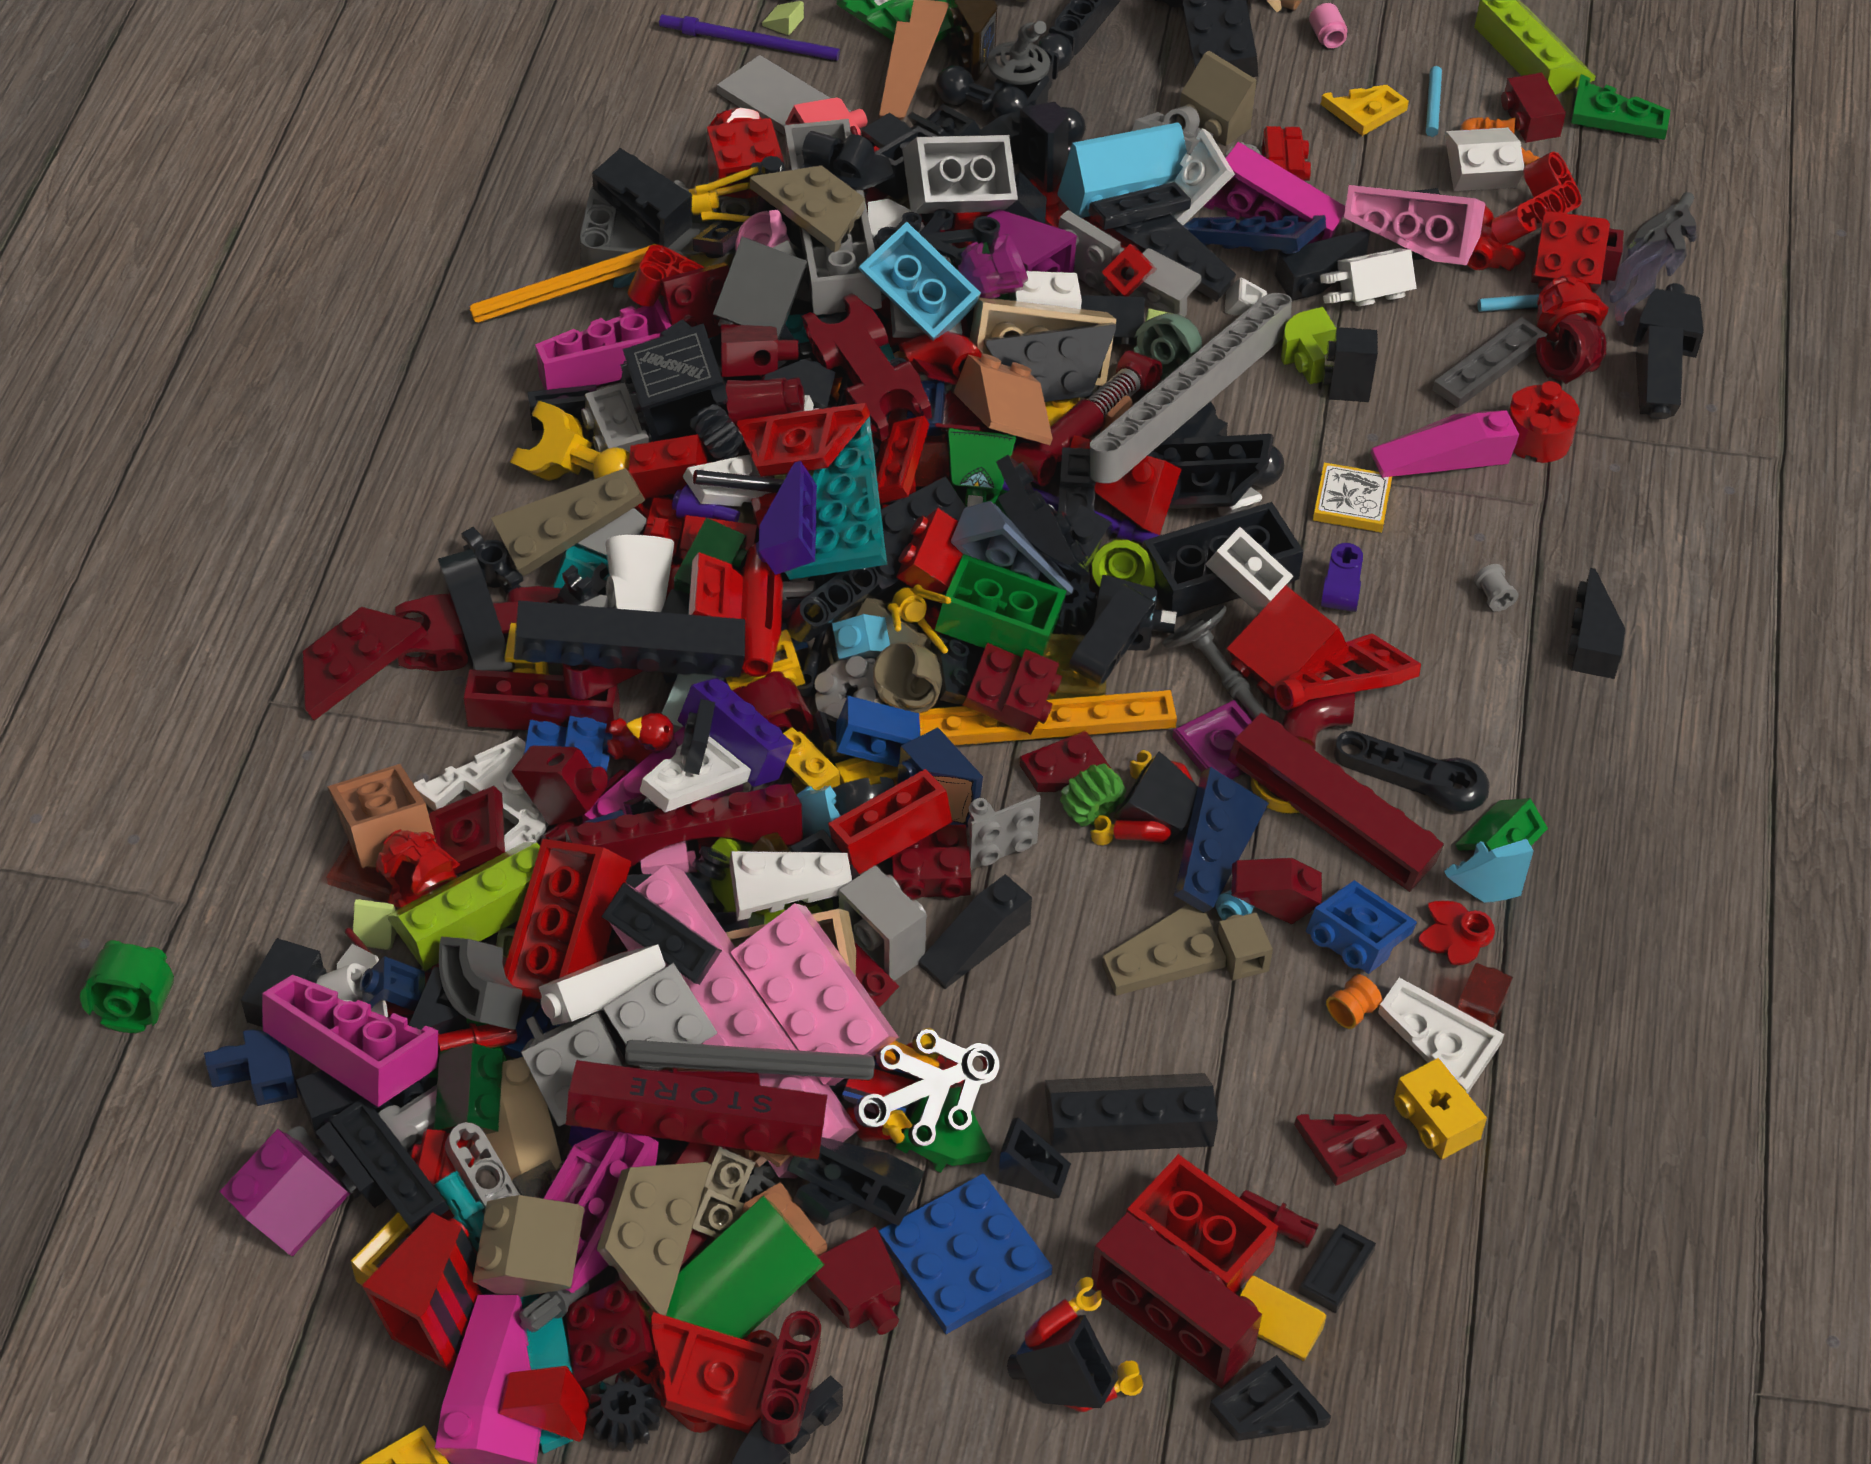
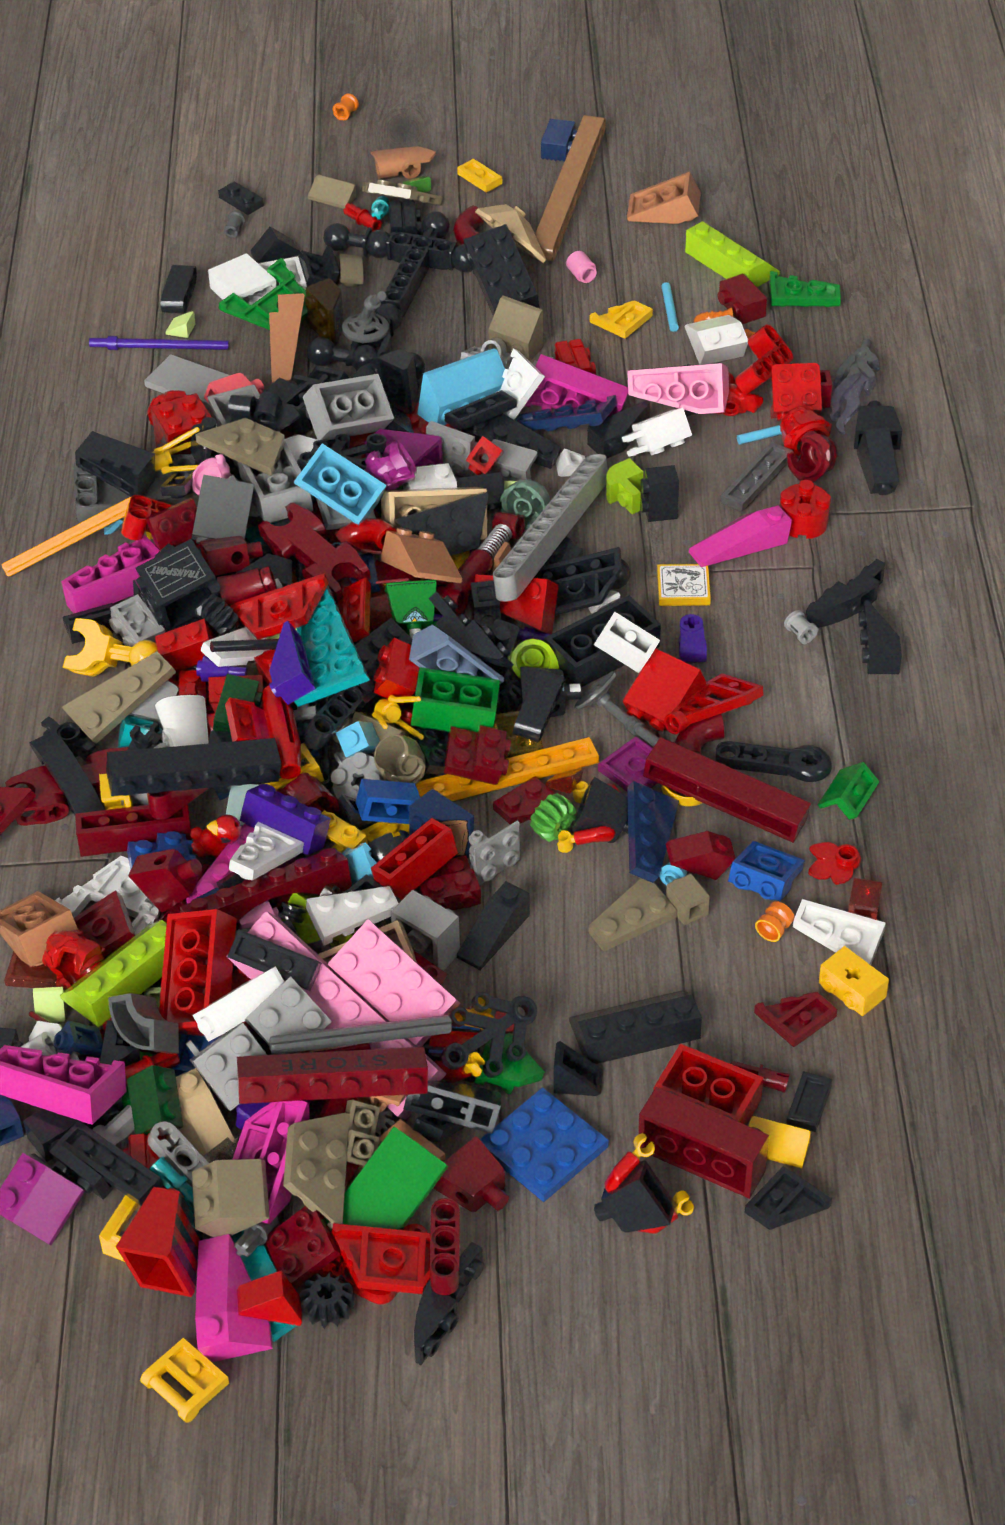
camera: 10 degrees left, 5 degrees down
black plate [680,699,716,775] -> none
medium azure slope [1444,839,1534,903] -> none
none -> clear red slope [545,768,583,794]
none -> black slope [806,559,885,628]

